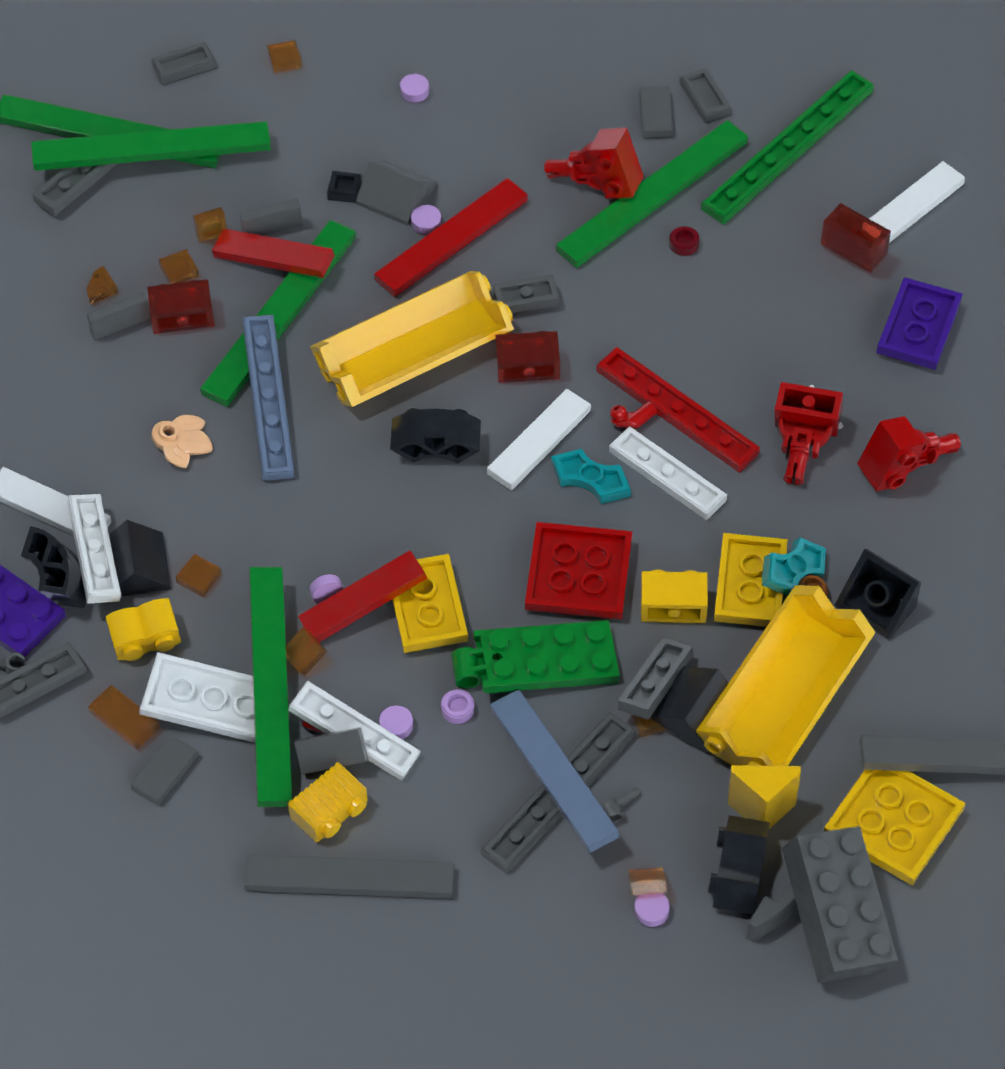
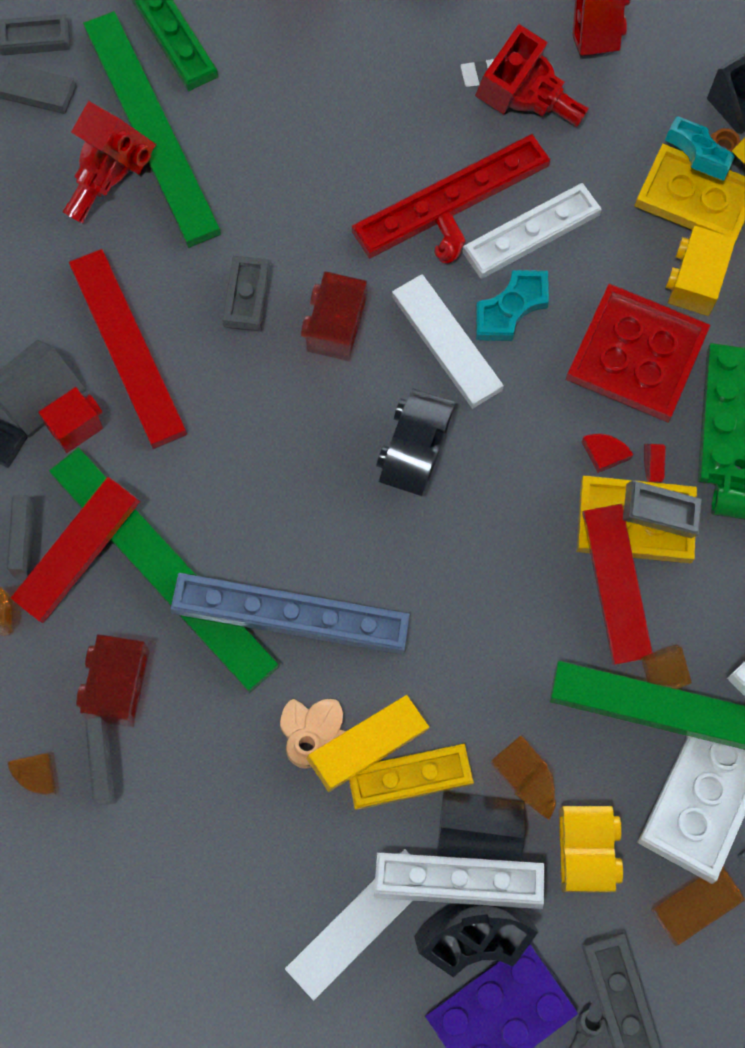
camera: 75 degrees left, 15 degrees up
clear orange tile [159,249,199,287] -> none
lavender tile [309,574,344,604] -> none
yellow panel [310,271,514,407] -> none
lavender tile [411,205,441,235] -> none
dark red tile [669,226,700,256] -> none
none -> red brick [38,387,104,454]
none -> yellow tile [306,695,429,792]
none -> yellow tile [349,744,474,810]
none -> clear orange tile [514,761,556,820]
none -> red tile [581,434,634,473]
none -> dark grey tile [623,480,702,538]
none -> red tile [644,444,666,482]

